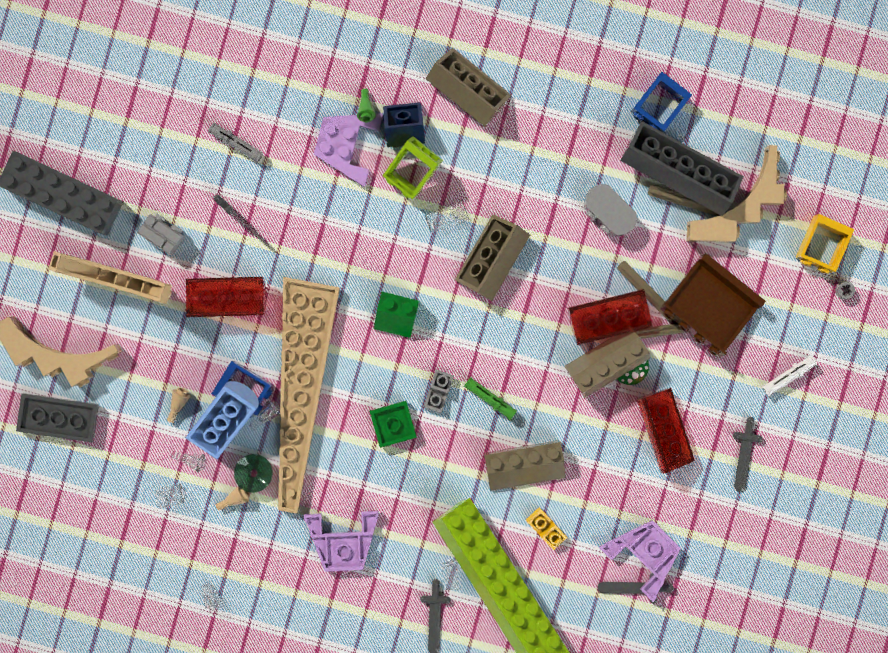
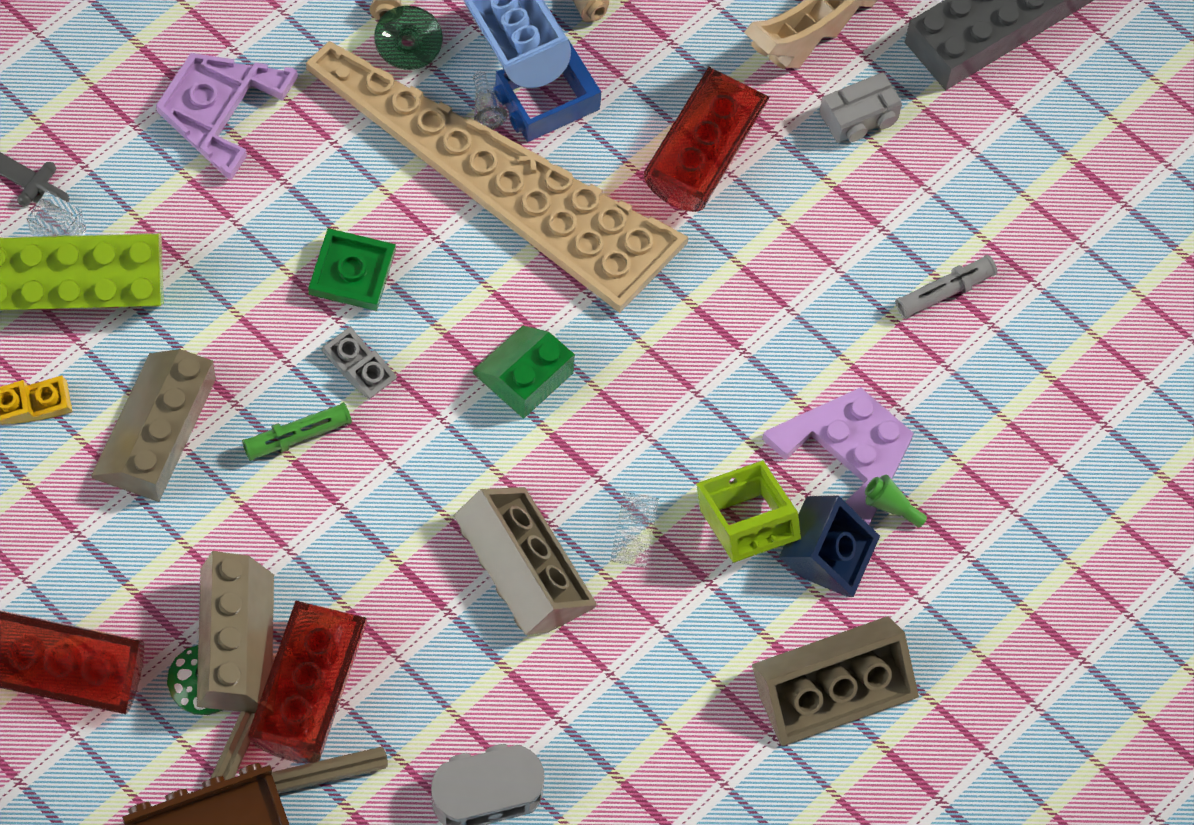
camera: 115 degrees right, 25 degrees down
dark grey sword [213,194,271,248] -> none

